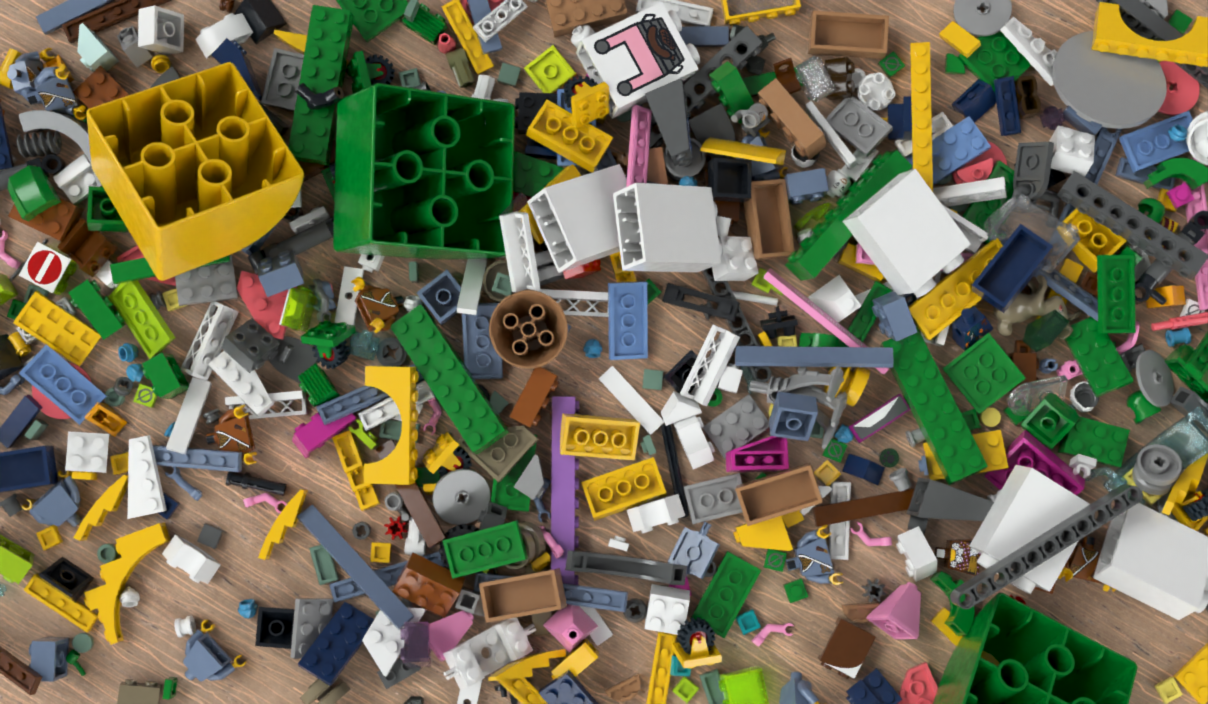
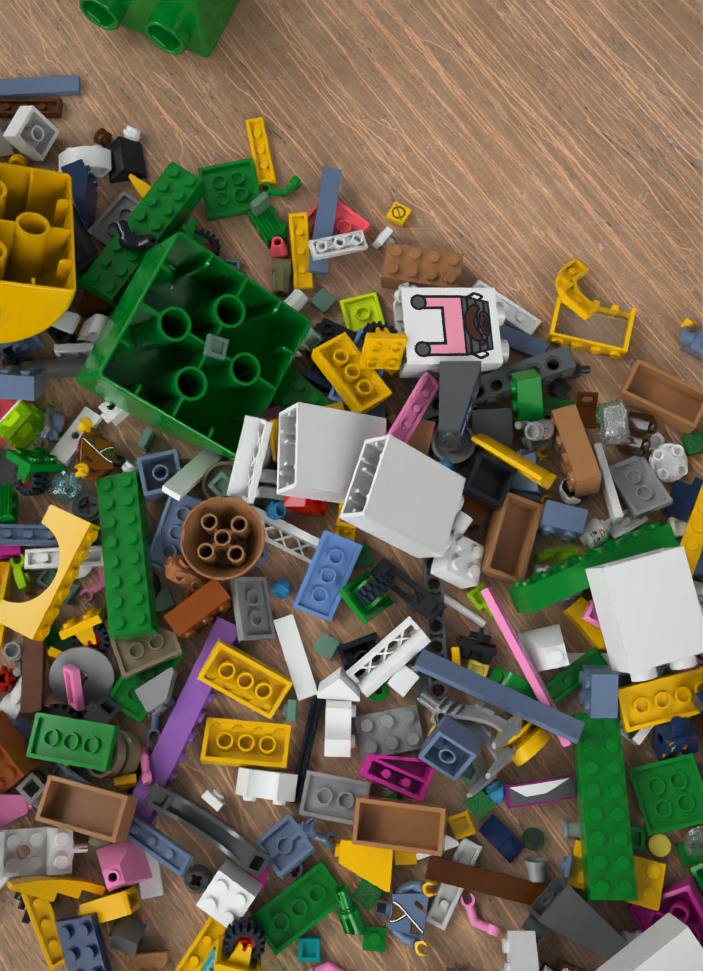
camera: 25 degrees right, 10 degrees down
none -> bright pink tile [63,664,85,712]
none -> white beam [77,314,110,345]
none -> dark grey brick [109,916,147,957]
none -> nougat brick [164,554,212,599]
none -> sand green tile [203,334,229,361]
none -> light grey plate [230,577,276,641]
none -> dark azure plate [265,499,286,520]
none -> sand green tile [301,326,324,352]
none -> sand blue arm [301,821,337,849]
none -> green arm [334,884,366,935]
none -> green plate [338,571,395,625]

